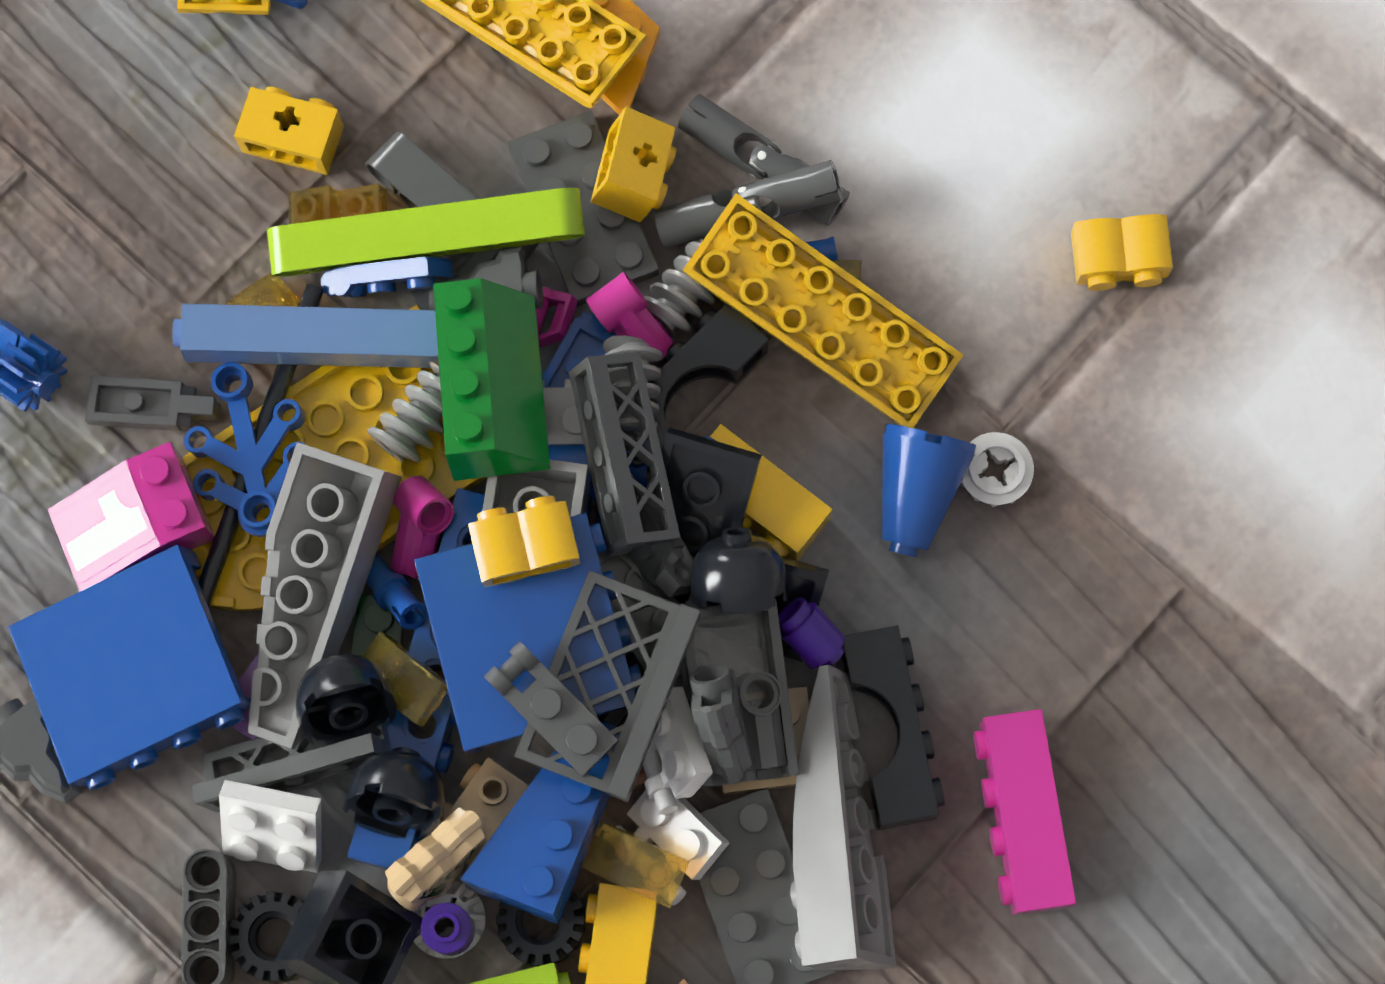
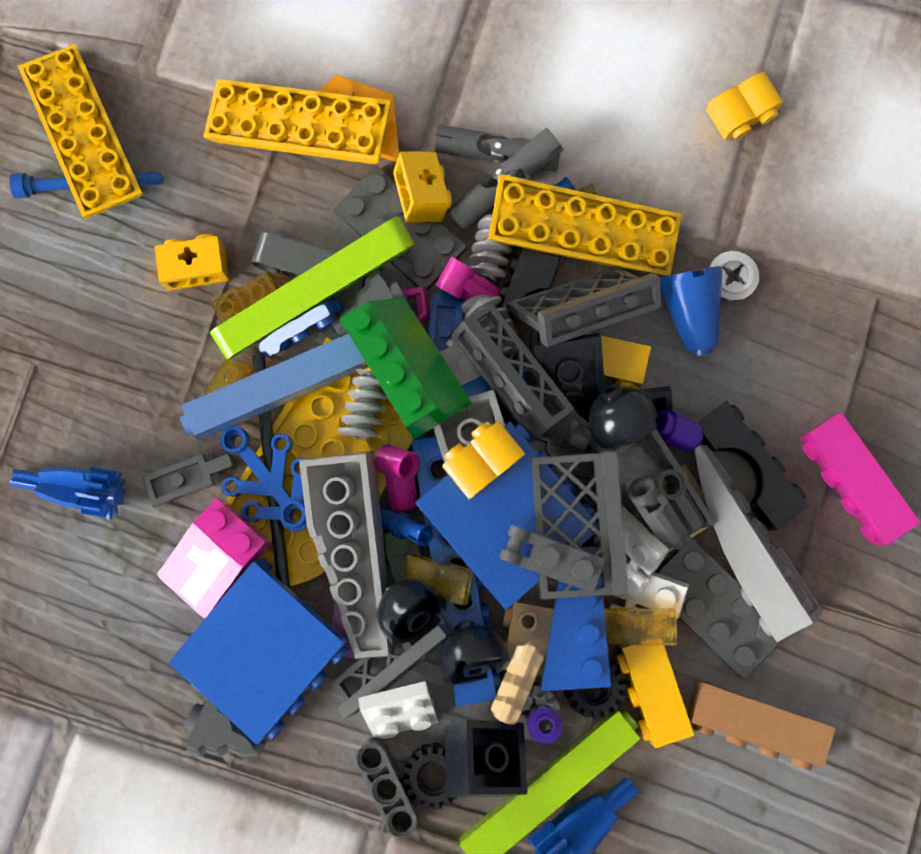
camera: 20 degrees left, 5 degrees up
none -> dark grey fence [507,267,661,347]

